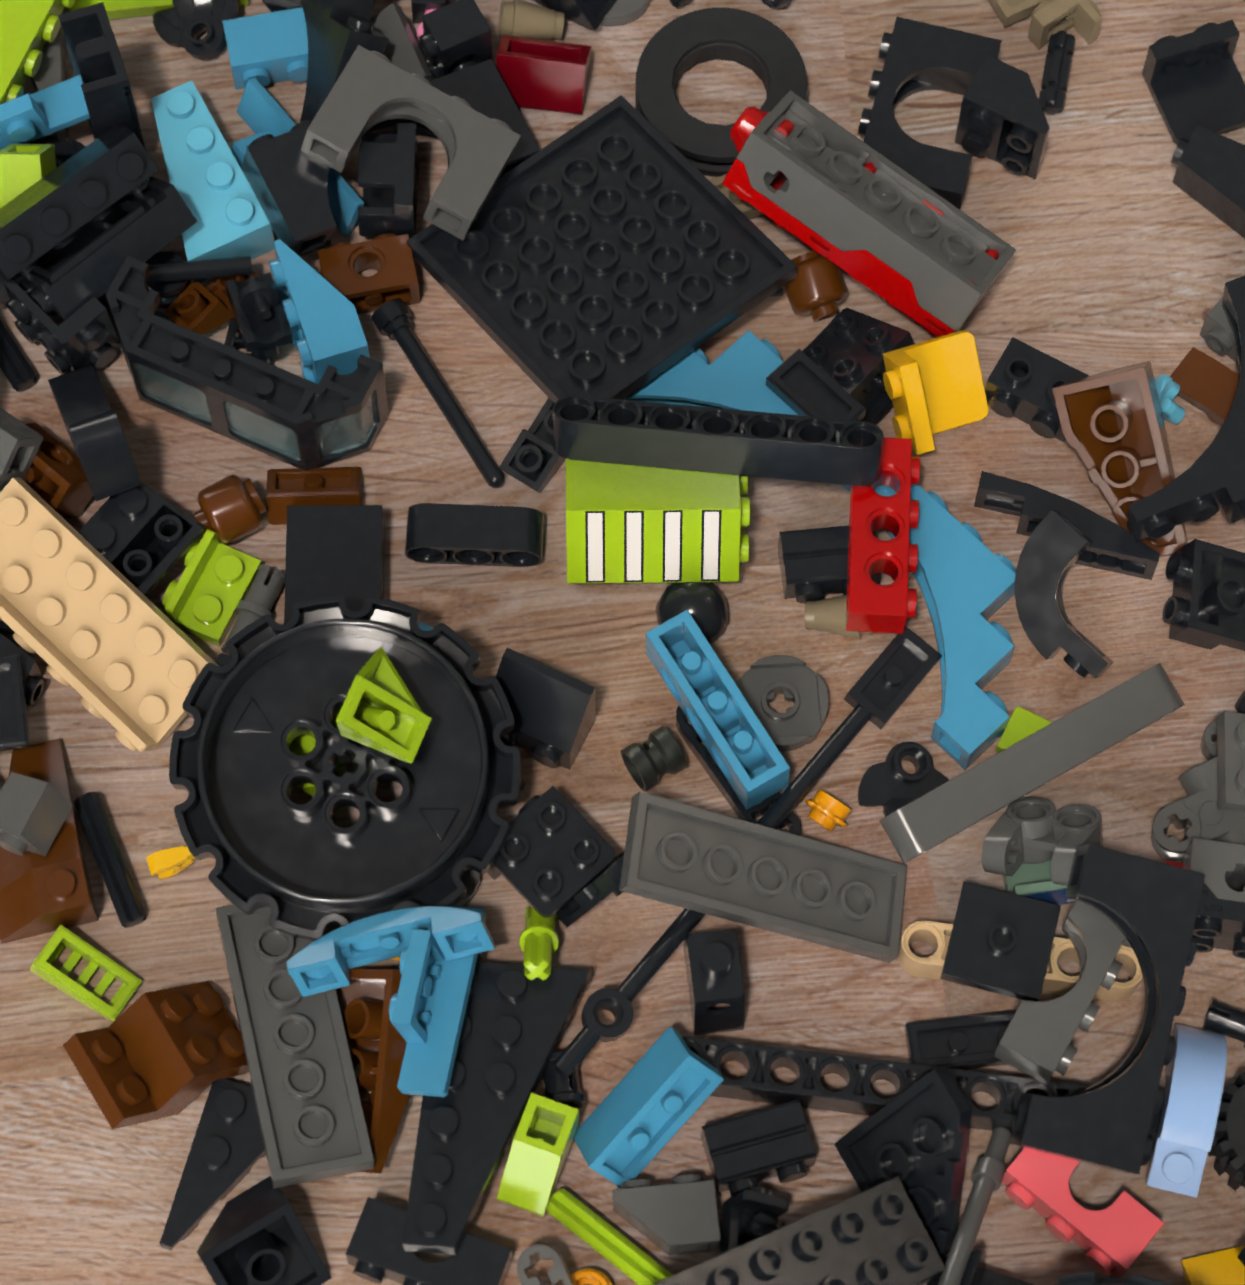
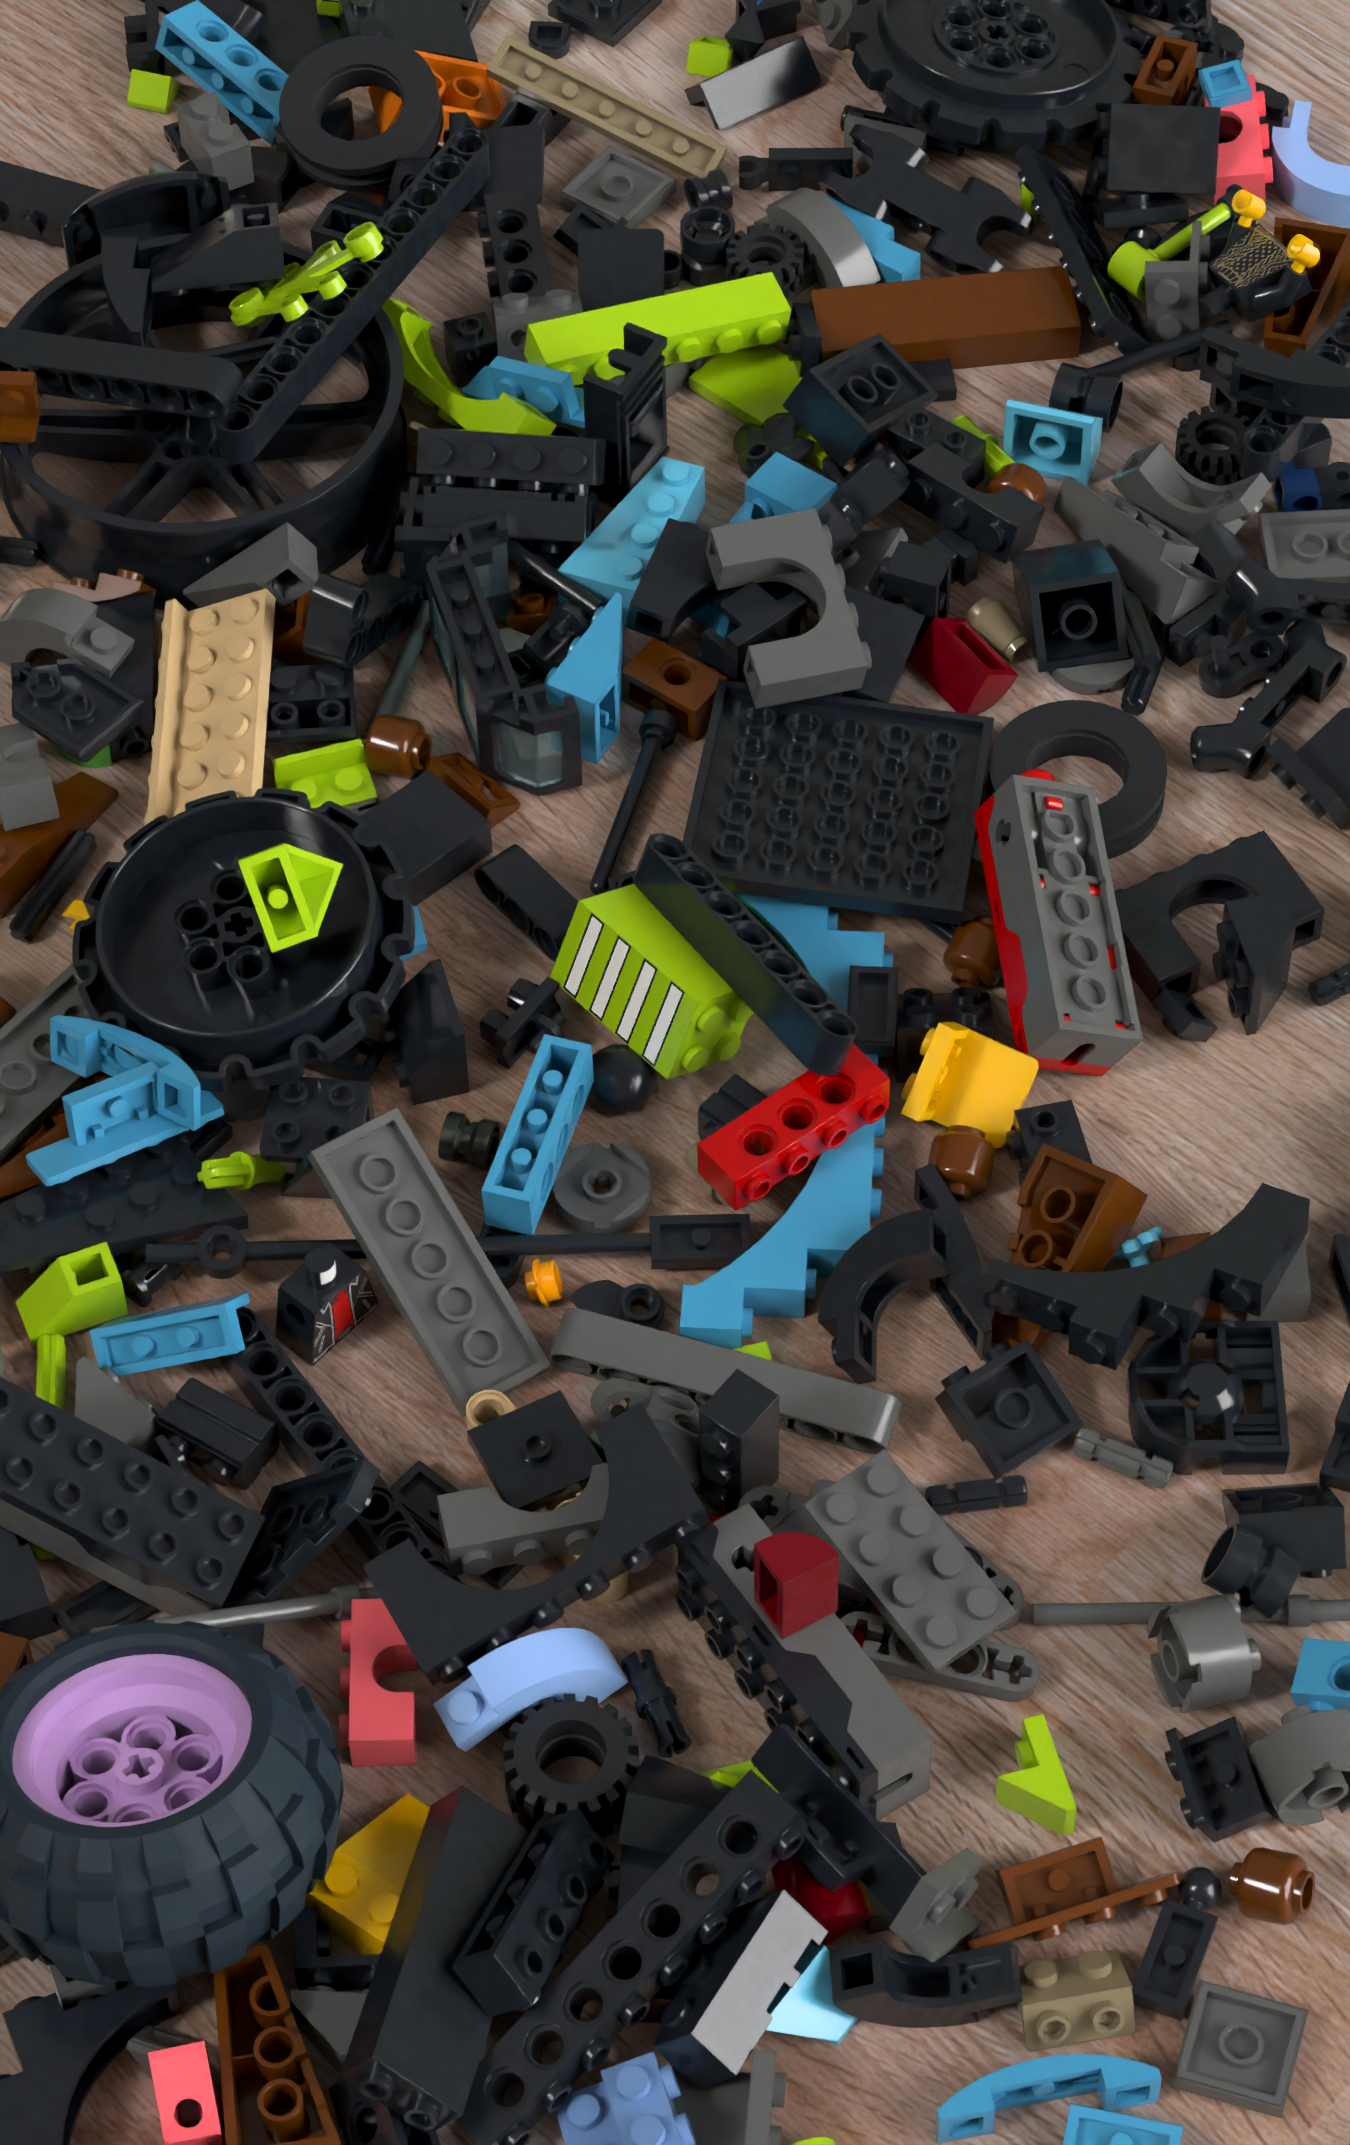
camera: 50 degrees right, 15 degrees down
none -> dark grey bar [367,600,430,727]
none -> black hips [480,977,566,1069]
none -> black brick [699,1369,779,1513]
none -> reddish brown head [928,1125,995,1202]
none -> black plate [1153,988,1218,1042]

